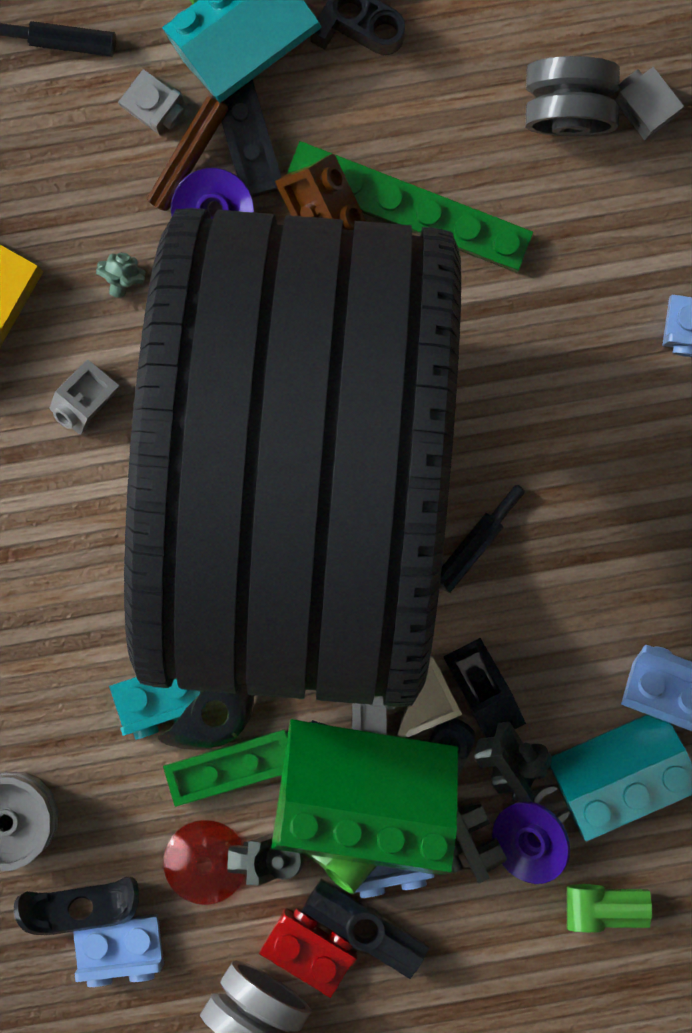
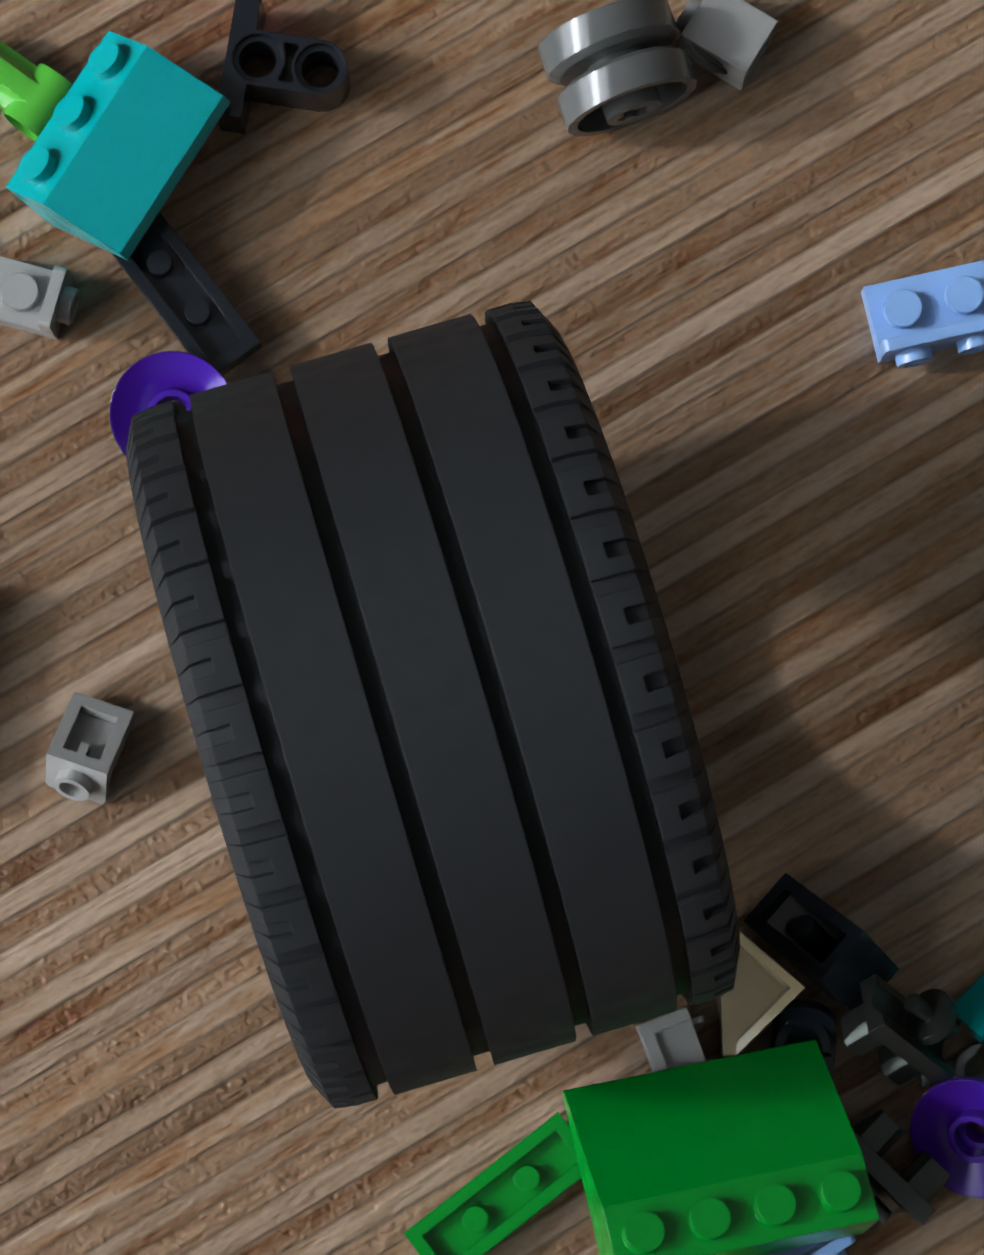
camera: 20 degrees left, 5 degrees down
sand green plant [96,252,146,298] -> none
teal bracket [109,677,206,740] -> none
reddish brown axle [147,95,228,211] -> none
black piece [158,684,255,750] -> none
reddish brown bracket [275,154,367,231] -> none
green plate [287,141,533,273] -> none
black axle [440,485,525,593] -> none

